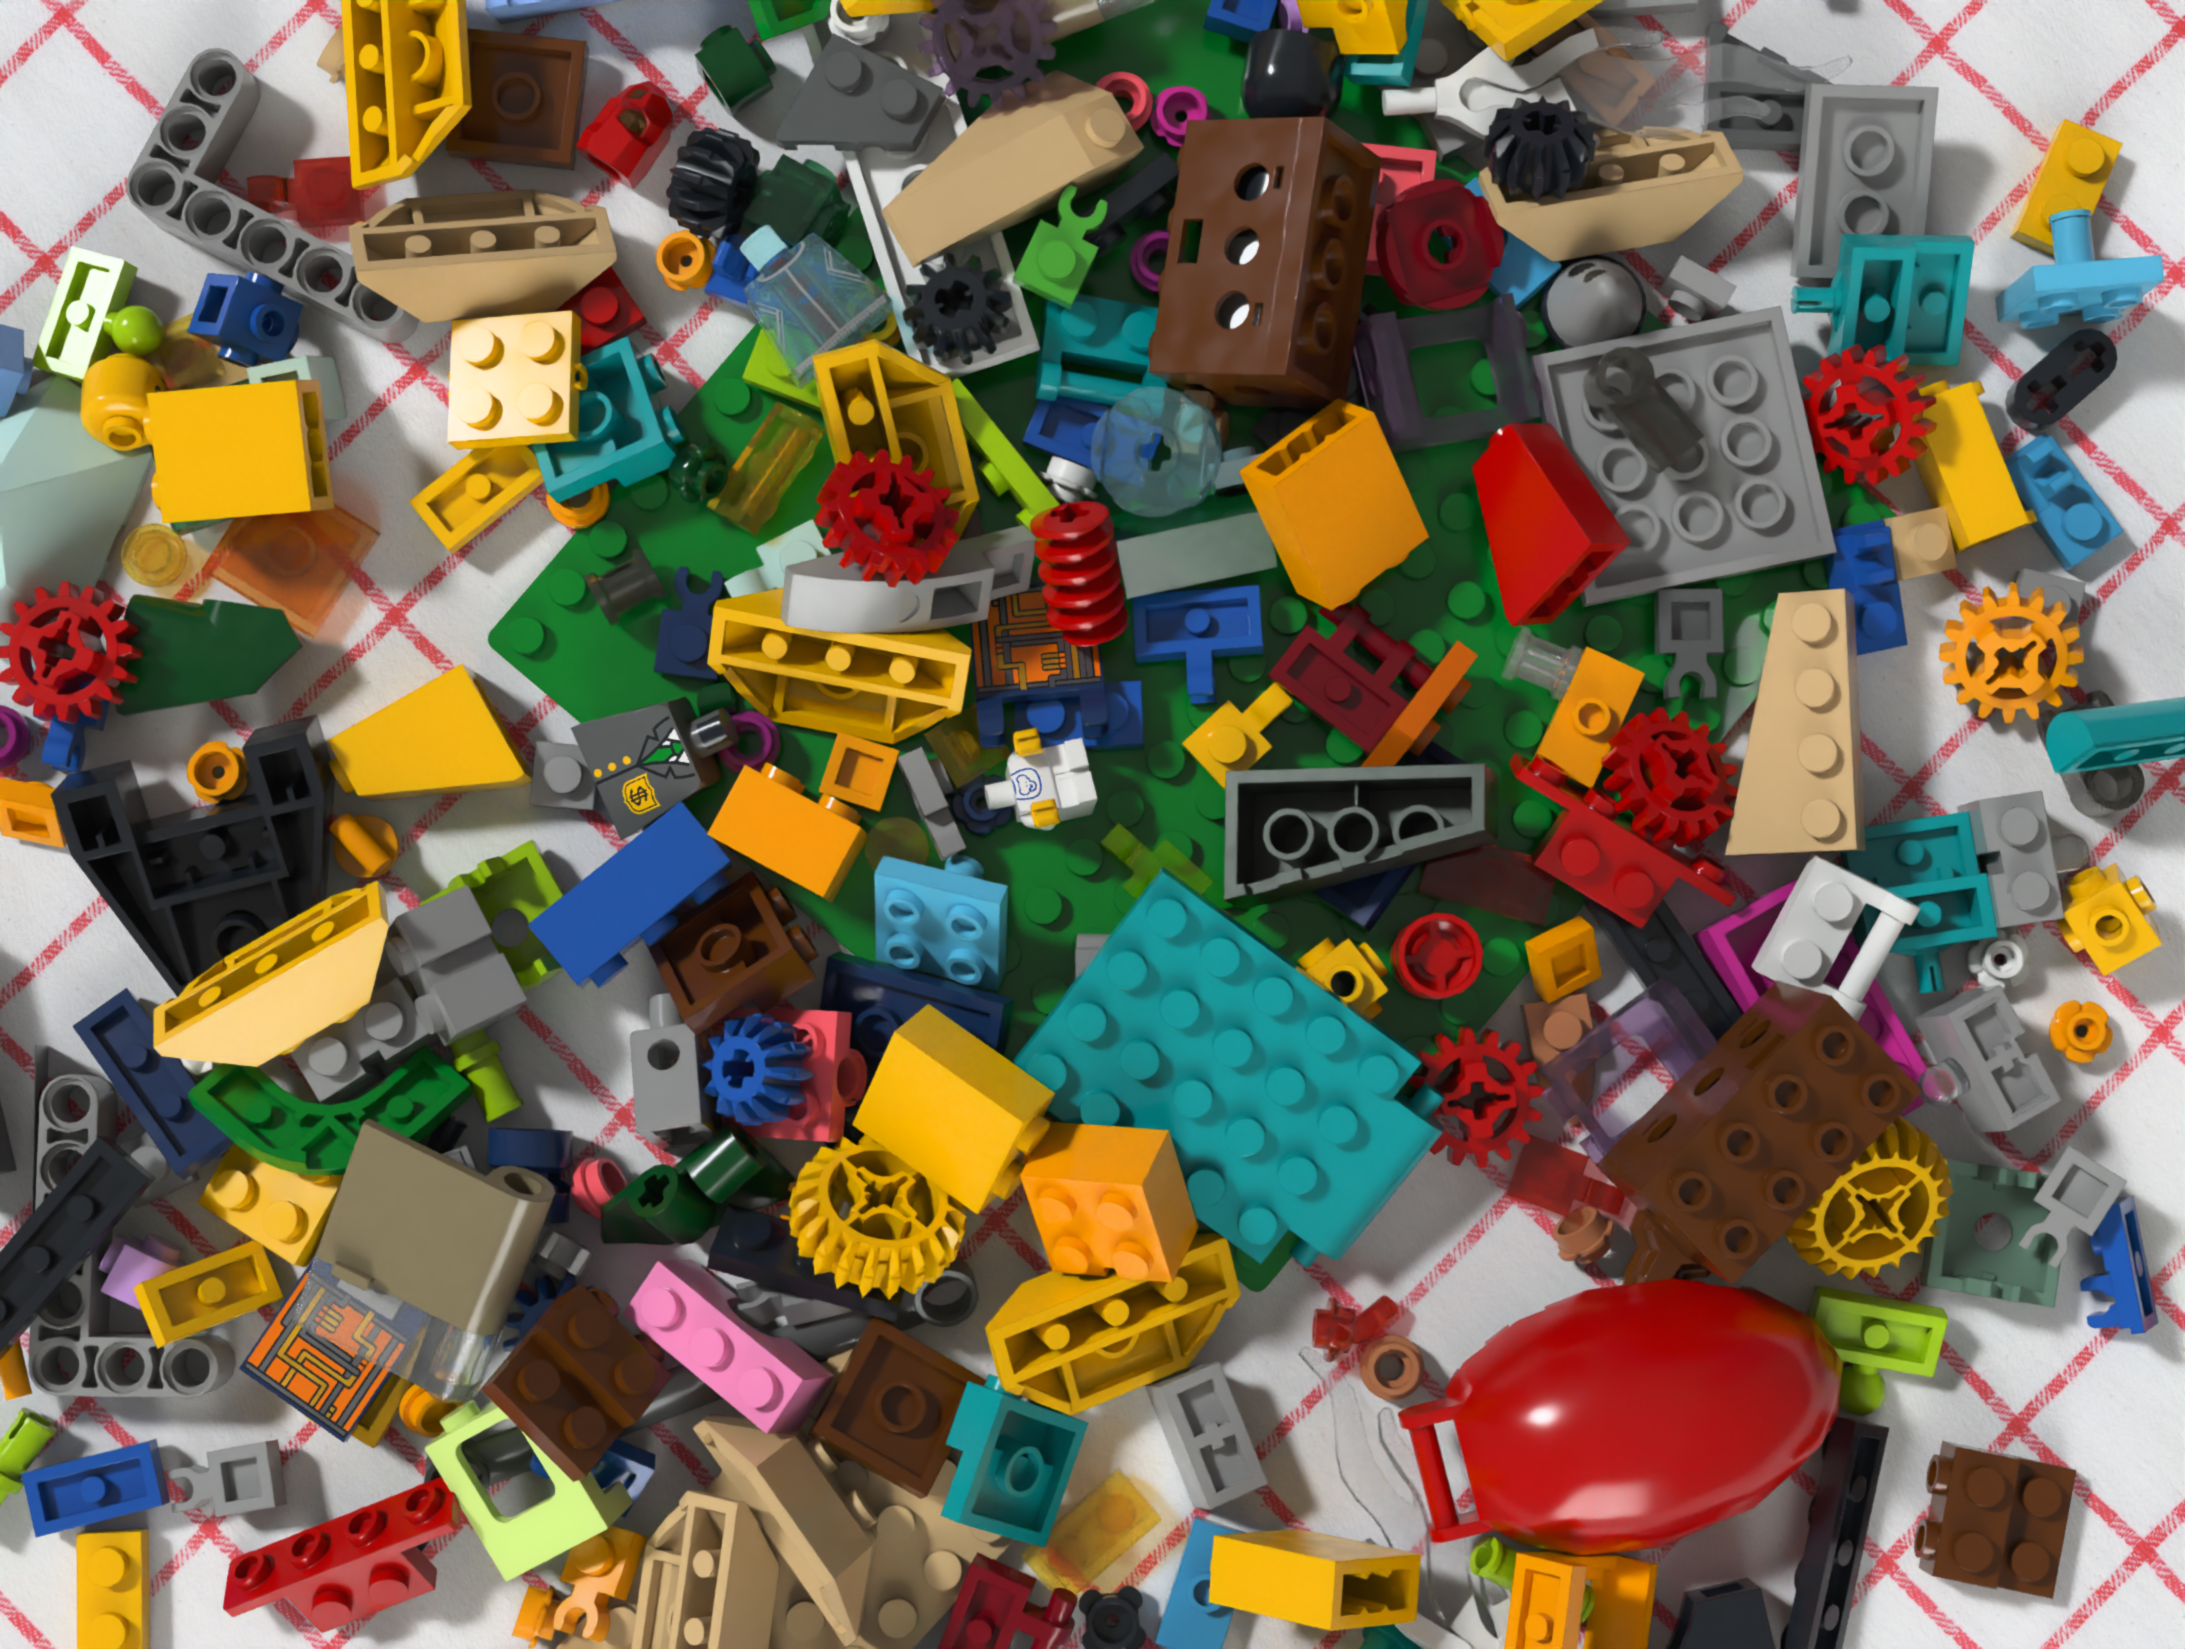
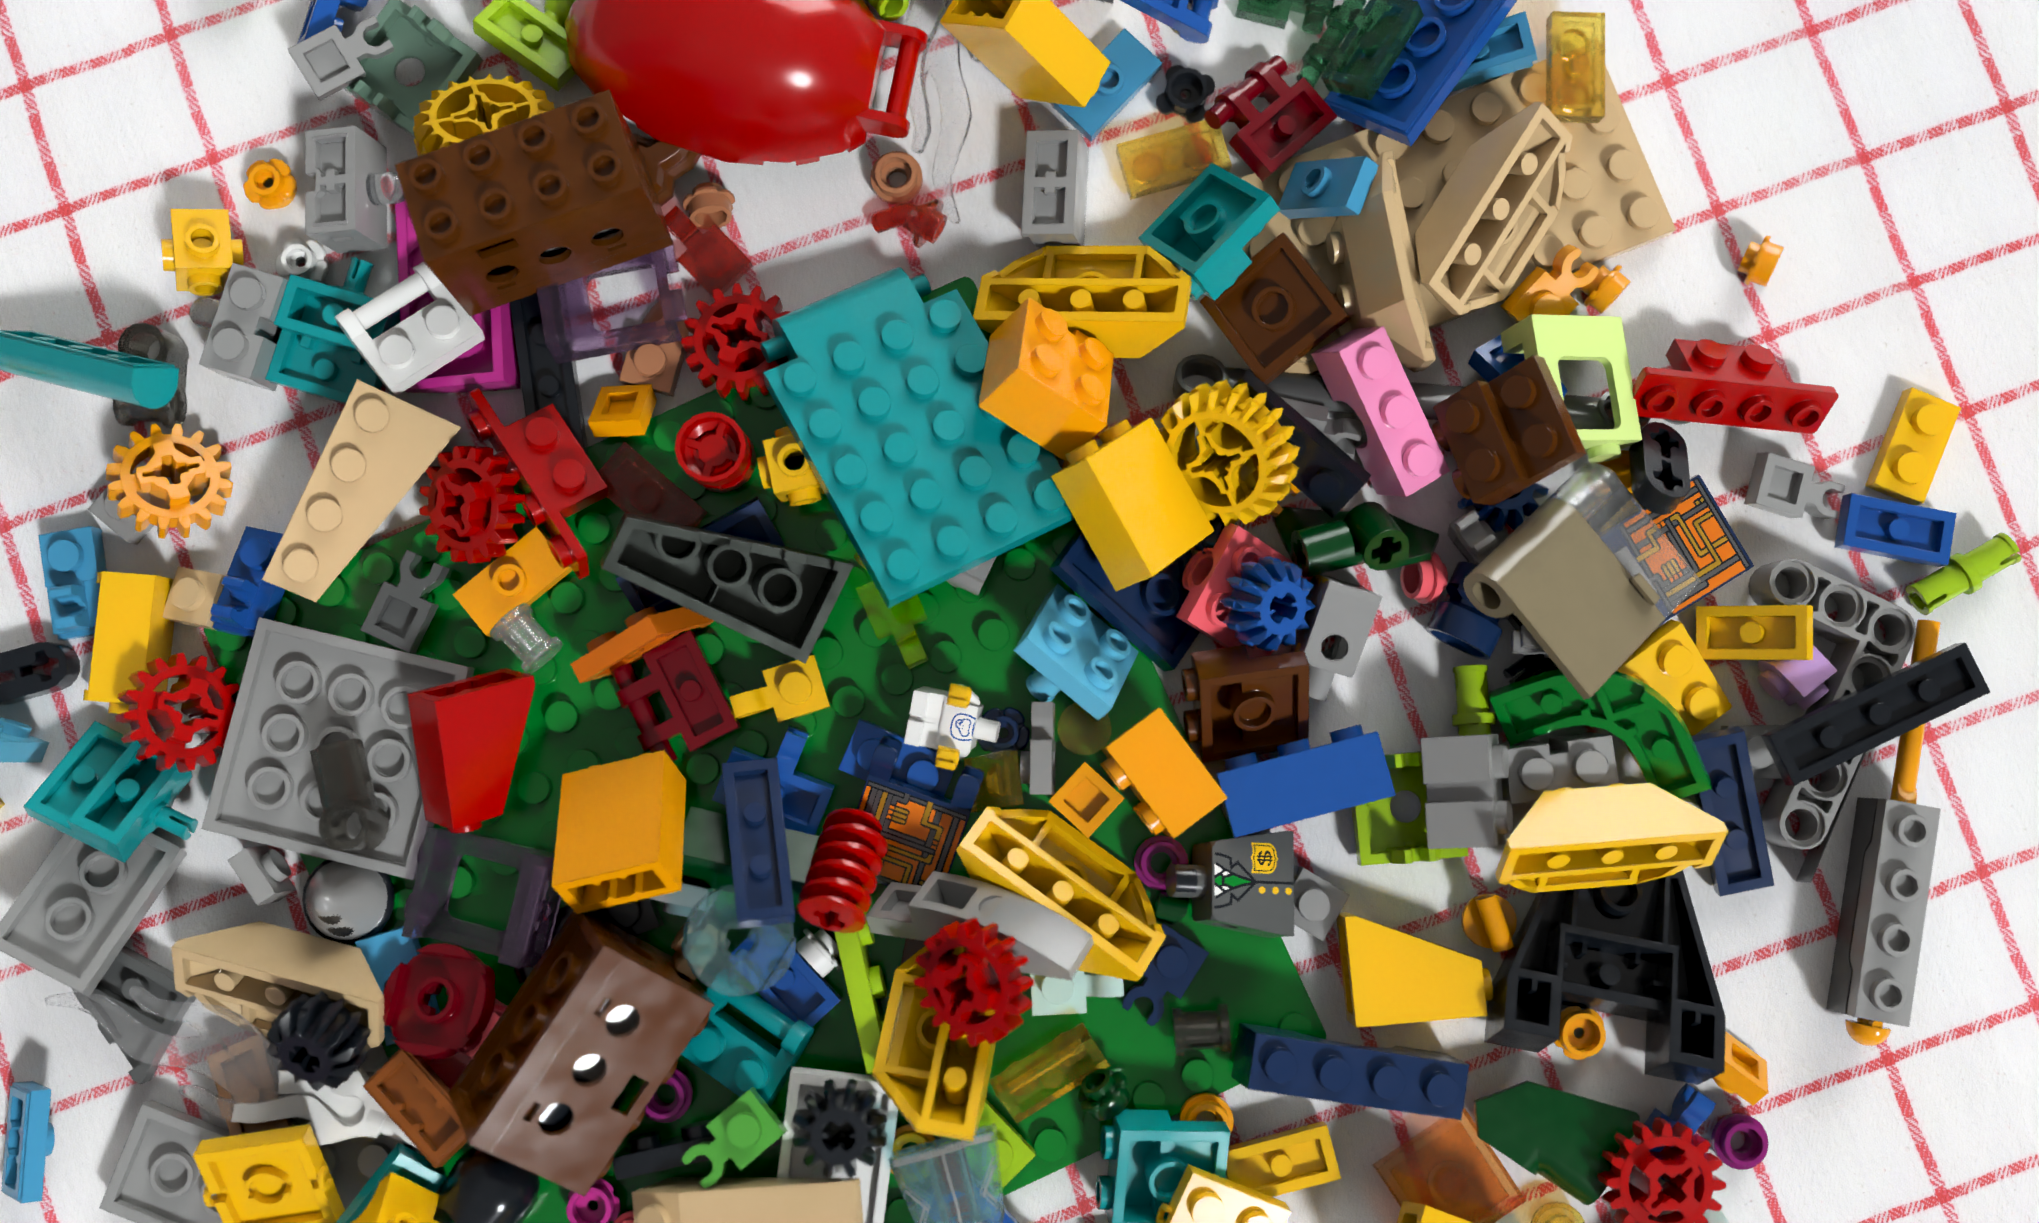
camera: 155 degrees left, 0 degrees up
none -> dark orange plate [362,1048,468,1168]
none -> dark blue plate [722,758,795,929]
none -> dark blue arch [1231,1022,1469,1120]
none -> dark azure plate [1278,156,1379,219]
none -> black beam [1629,422,1691,515]

